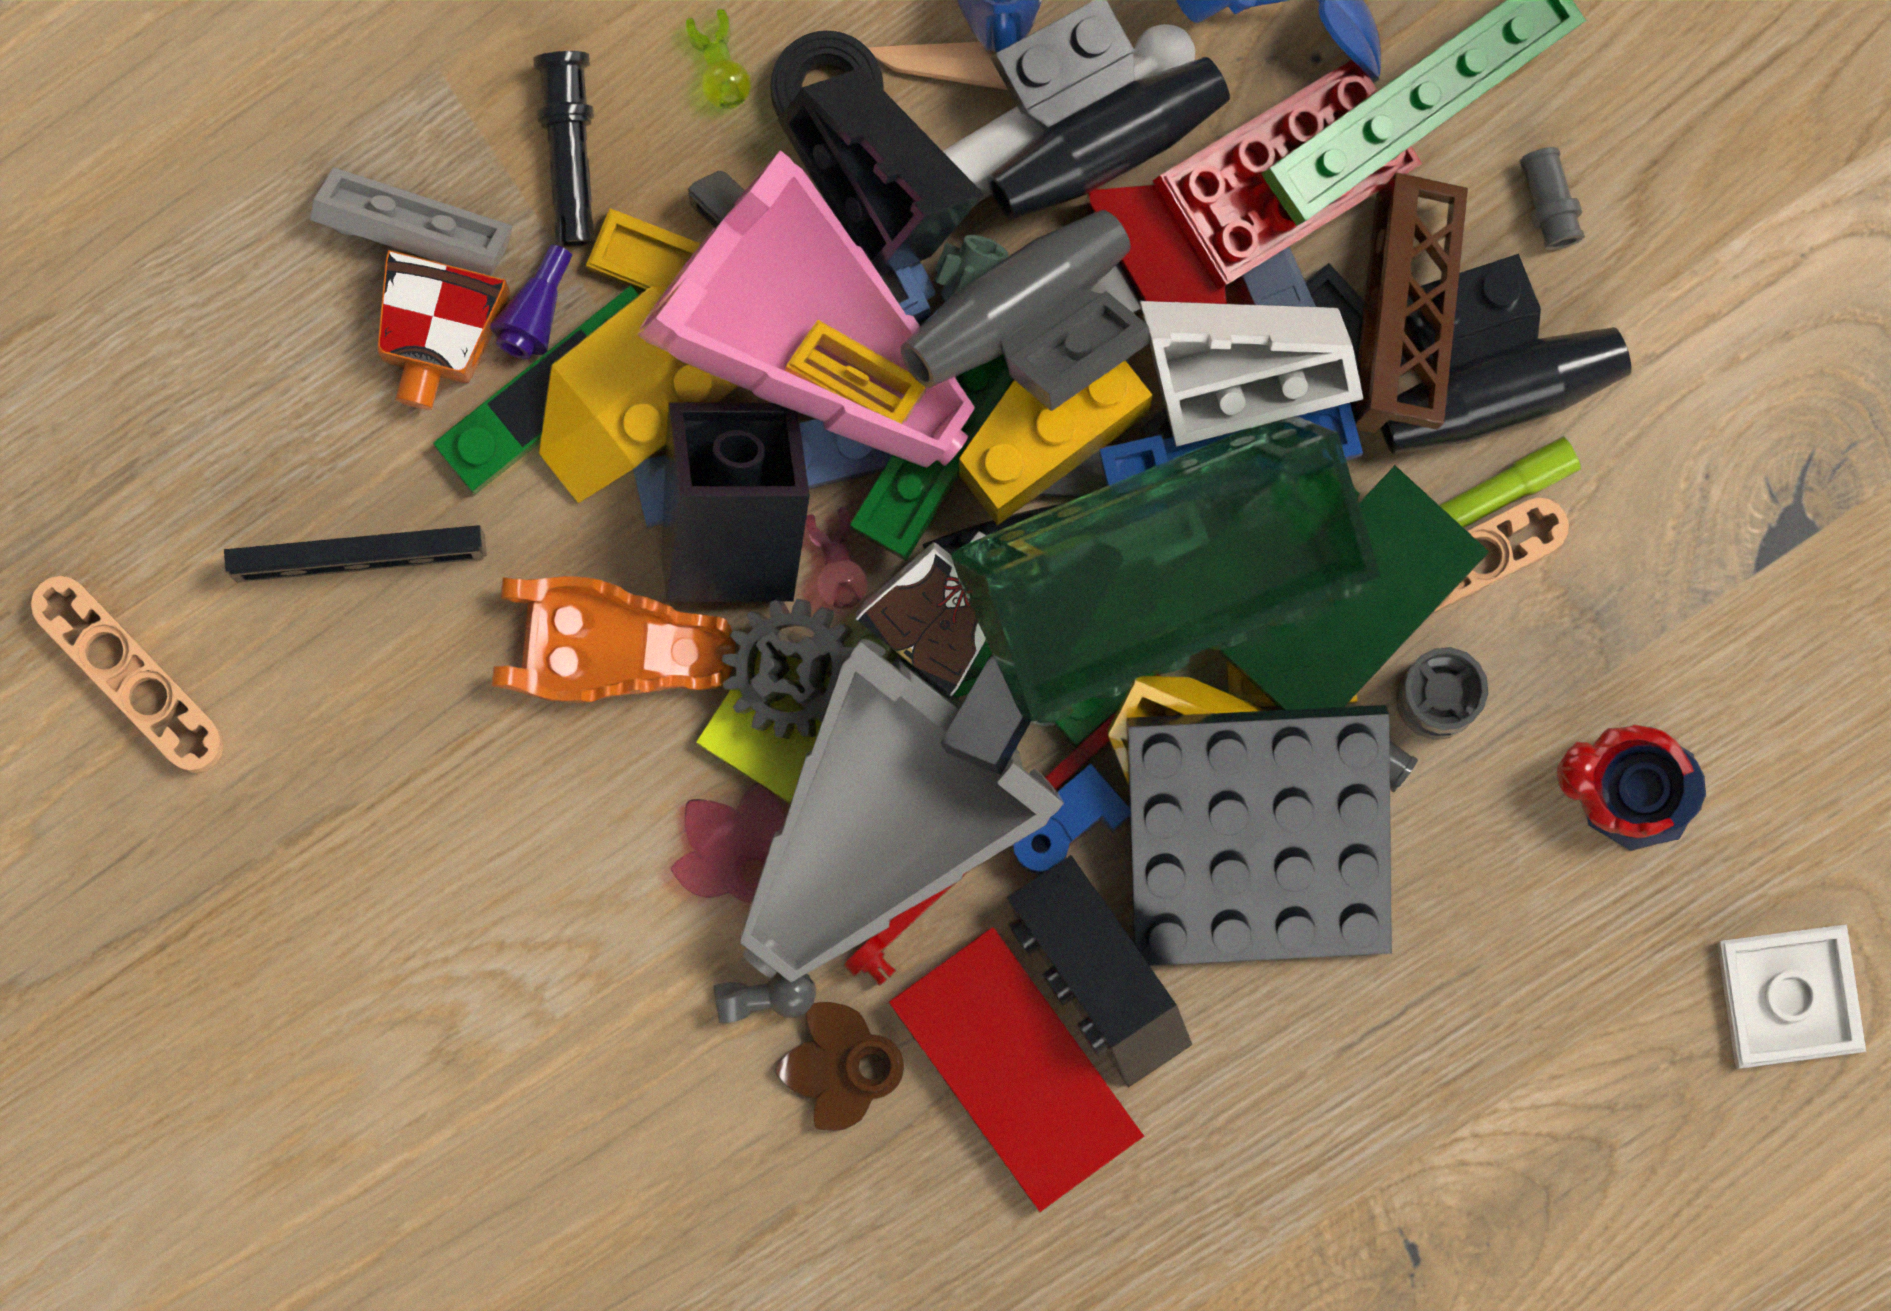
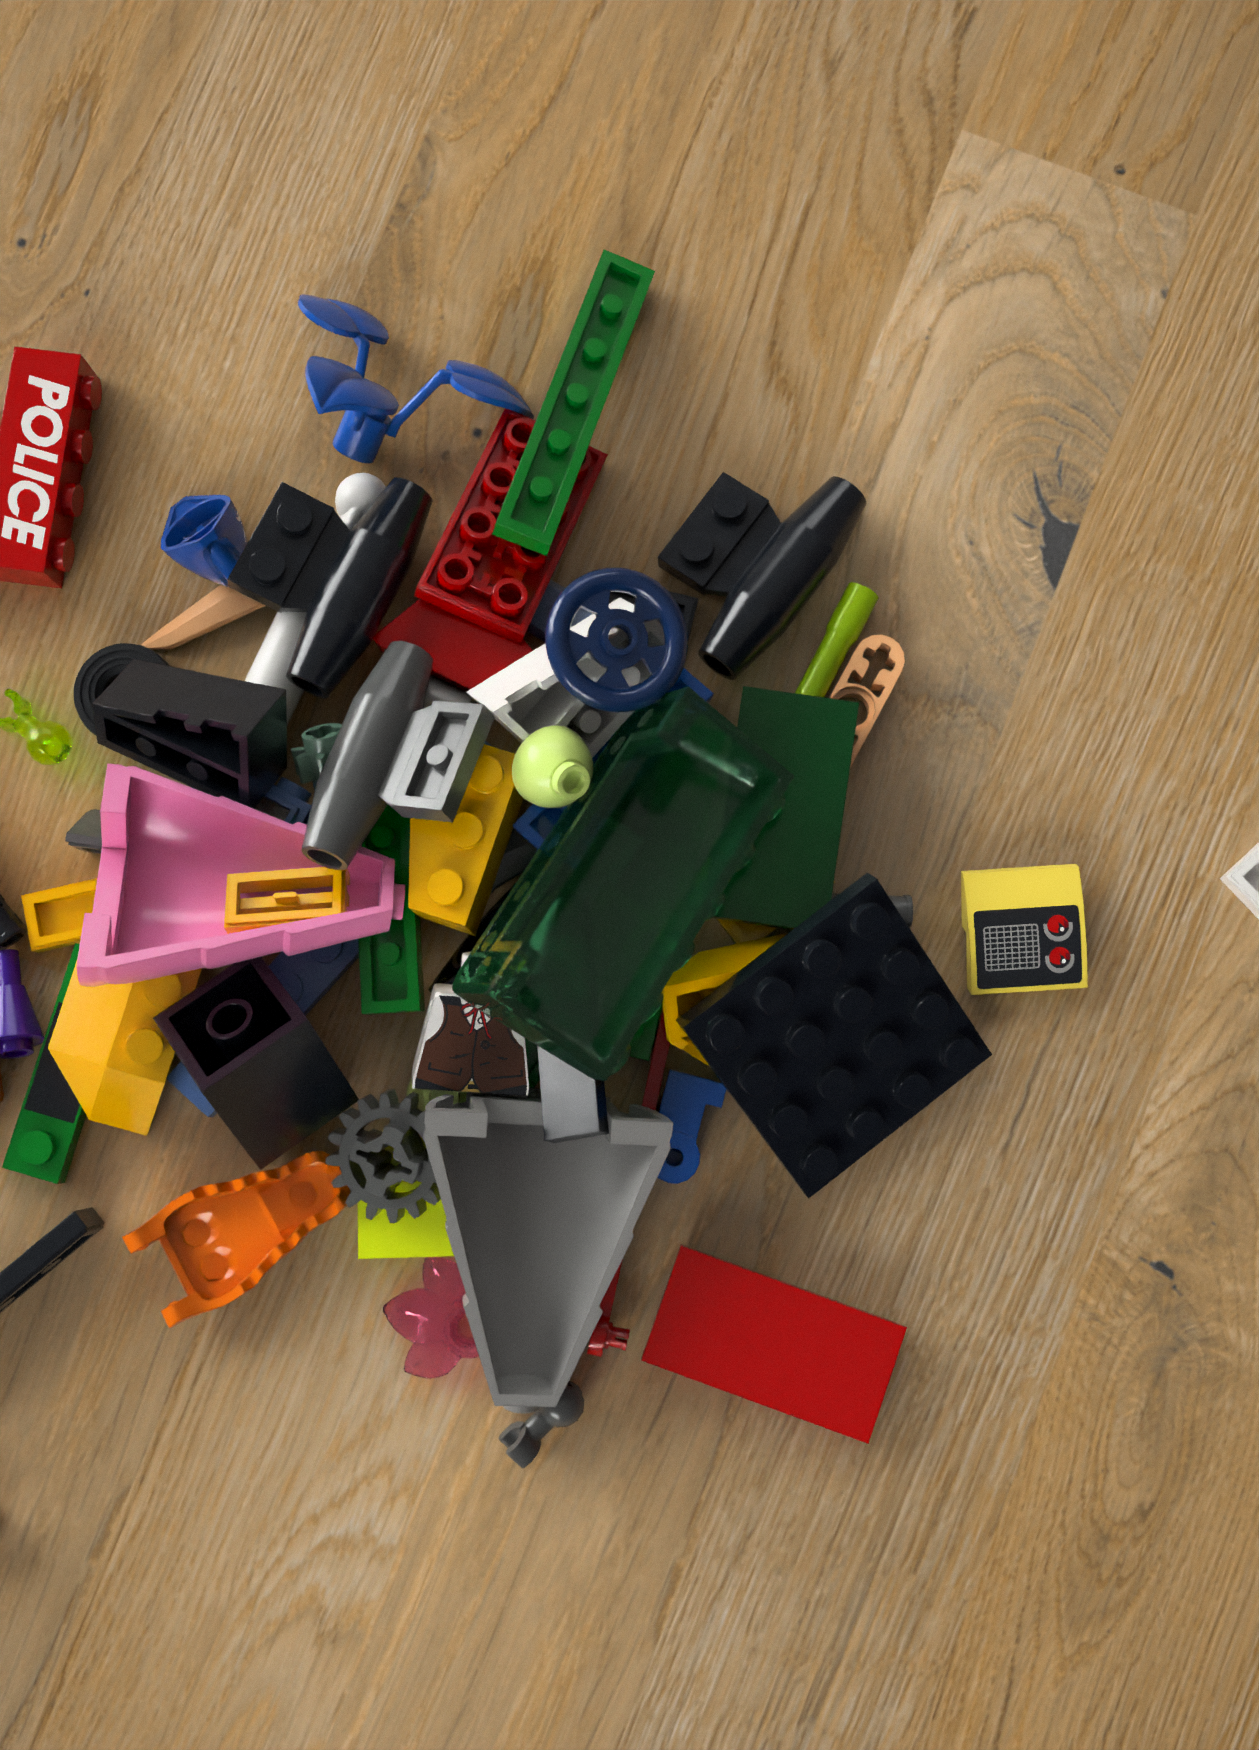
camera: 25 degrees left, 0 degrees up
reddish brown plate [775,1002,904,1131] -> none
clear pink arm [806,507,868,609] -> none
black wedge [1007,855,1192,1087] -> none
reddish brown fence [1352,172,1468,433] -> none
dark grey wheel [1396,647,1488,740] -> none
dark grey pin [1519,147,1585,250] -> none
piece [1557,725,1706,851] -> none
none -> yellowish green brick [512,725,593,808]
none -> dark blue plate [545,568,688,712]
none -> slope [961,864,1088,995]

